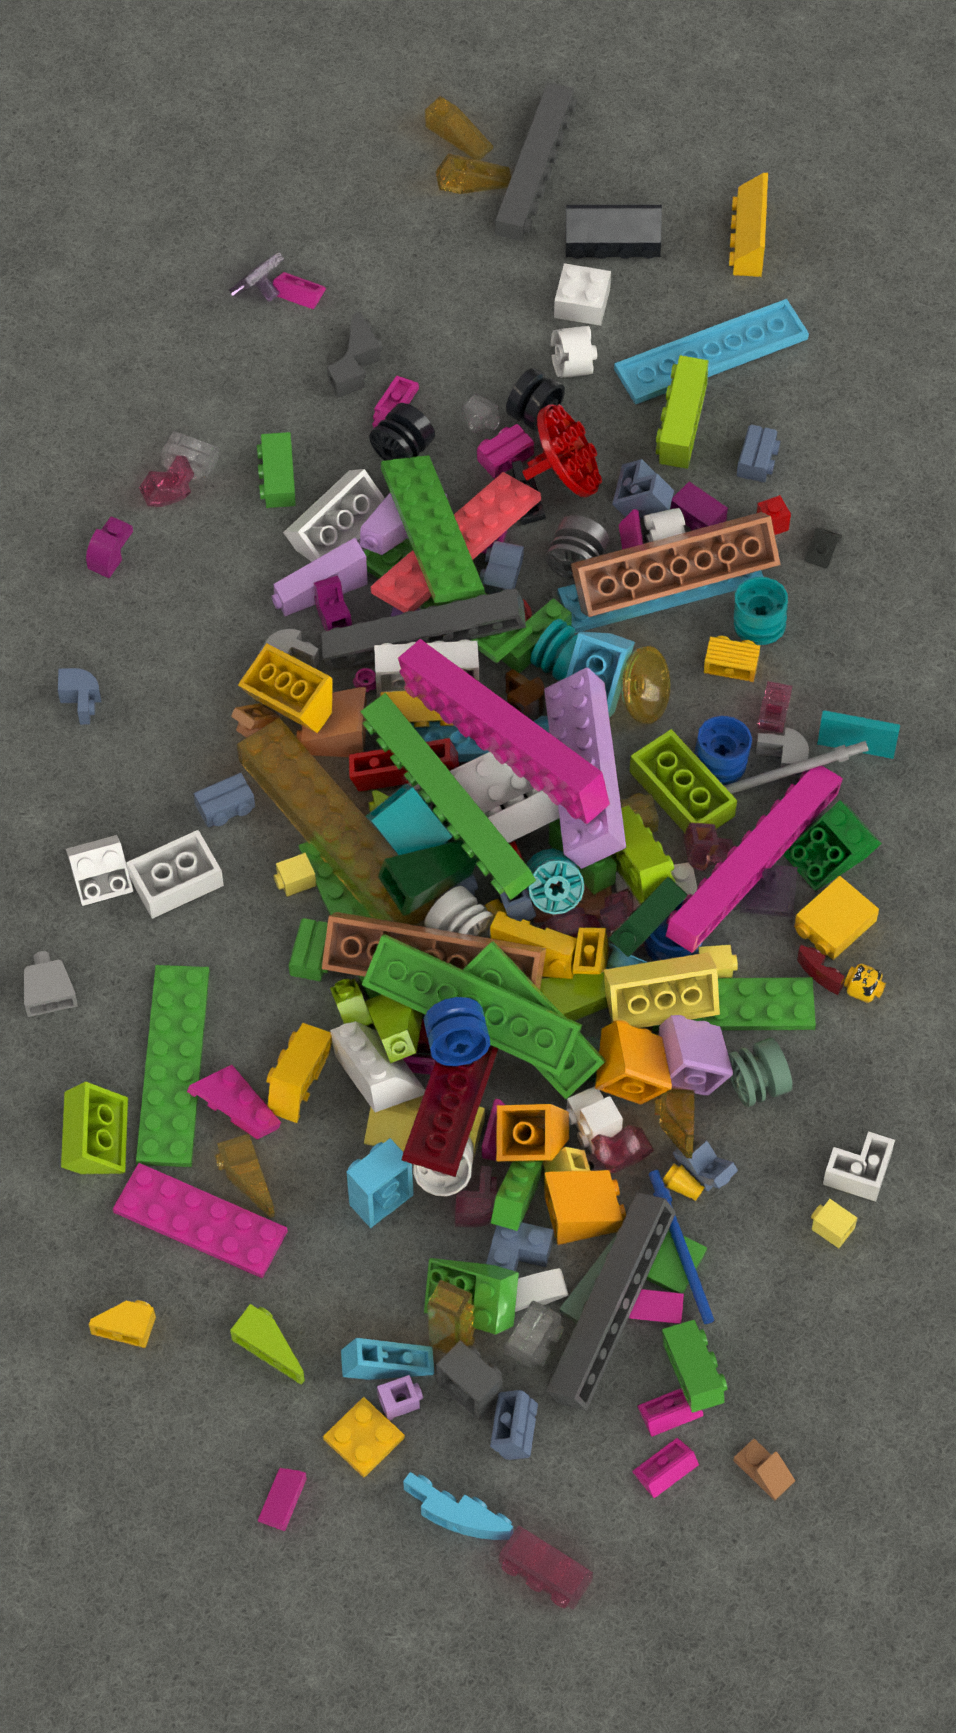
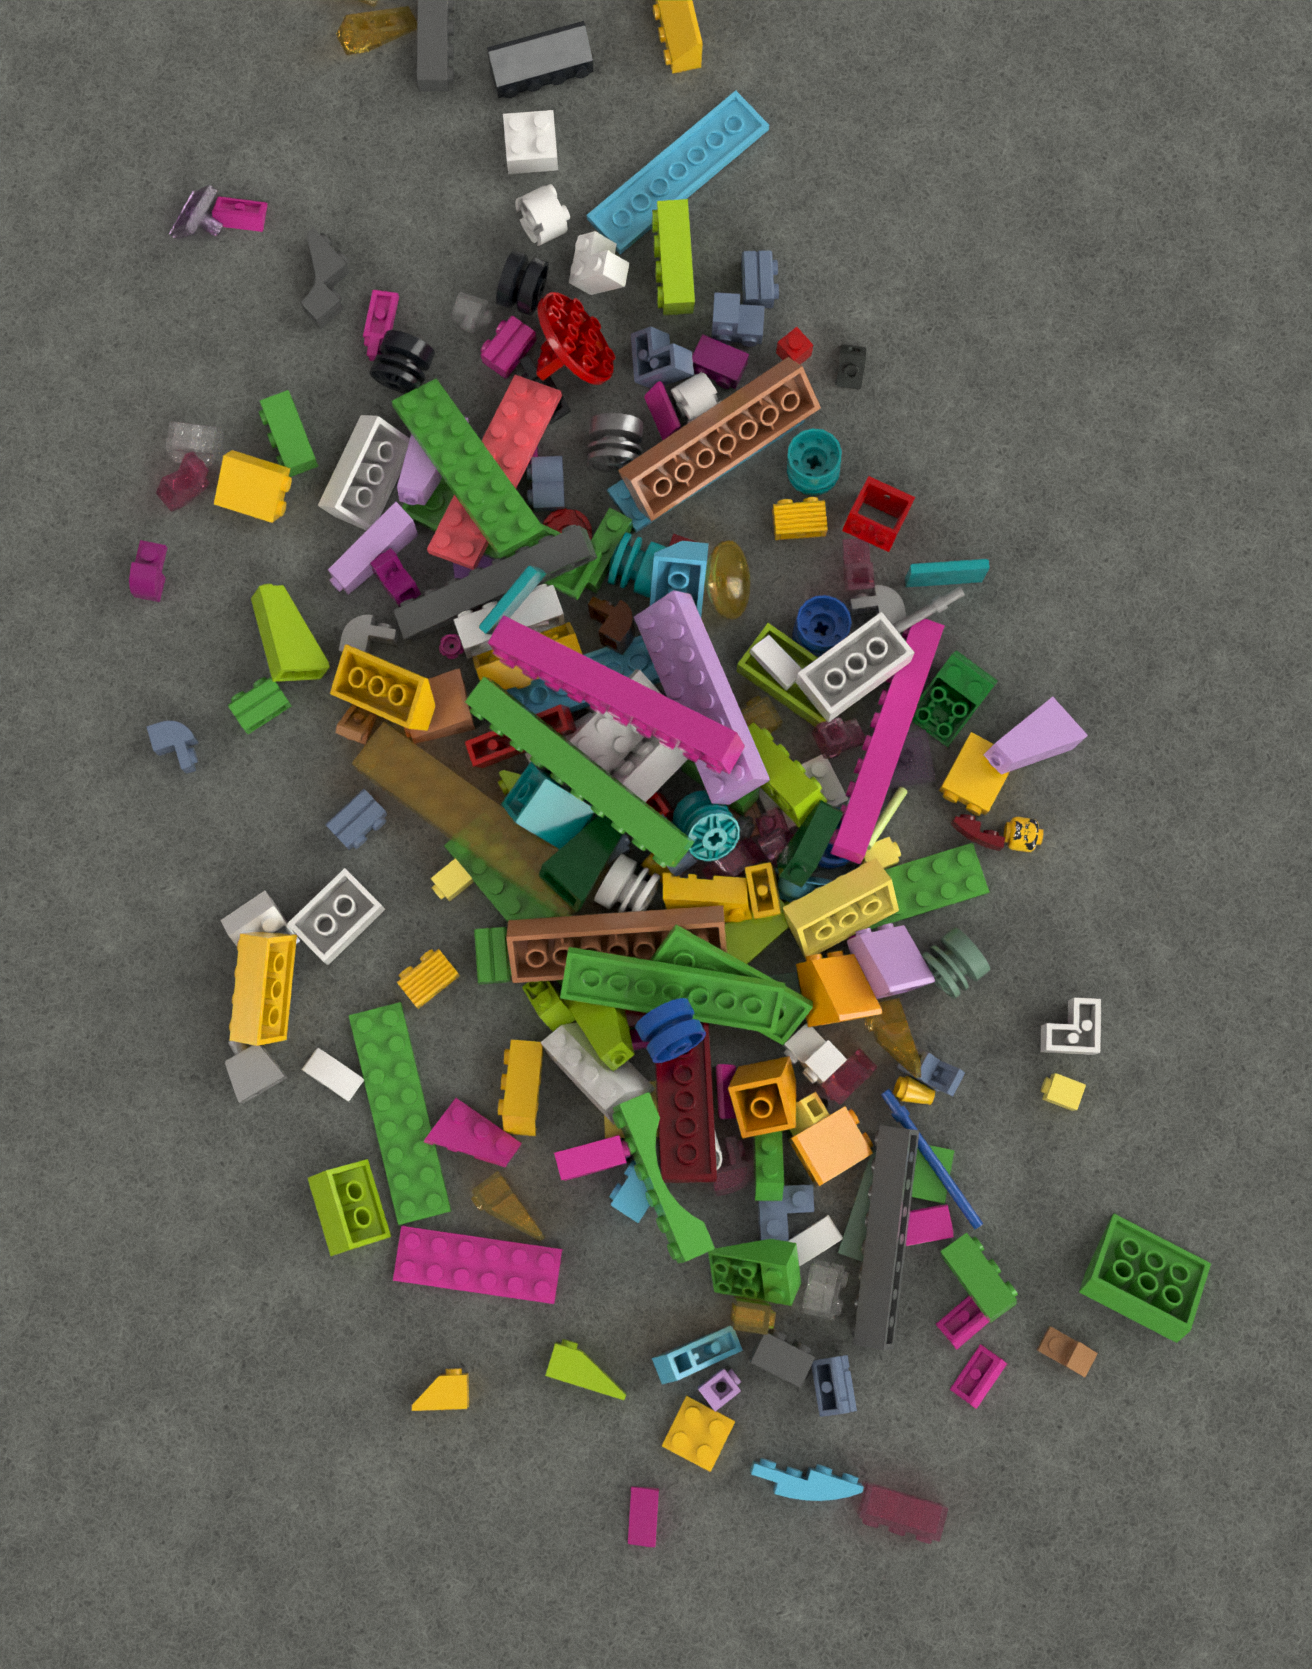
camera: 20 degrees left, 20 degrees up
none -> yellow brick [214,450,292,523]
none -> bright green brick [228,677,292,735]
none -> yellow slope [229,932,297,1046]
none -> lime slope [251,584,330,682]
none -> white slope [301,1048,364,1102]
none -> yellow brick [397,949,460,1009]
none -> teal tile [479,565,546,635]
none -> dark pink arch [554,1135,631,1181]
none -> white brick [569,231,629,295]
none -> bright green arch [613,1092,715,1264]
none -> sand blue brick [711,292,765,347]
none -> dark grey plate [737,815,755,841]
none -> white slope [750,635,802,690]
none -> white brick [795,612,915,723]
none -> red window [842,476,915,552]
none -> yellowish green bar [867,787,907,850]
none -> lavender slope [984,697,1088,774]
none -> bright green slope [1079,1214,1211,1343]

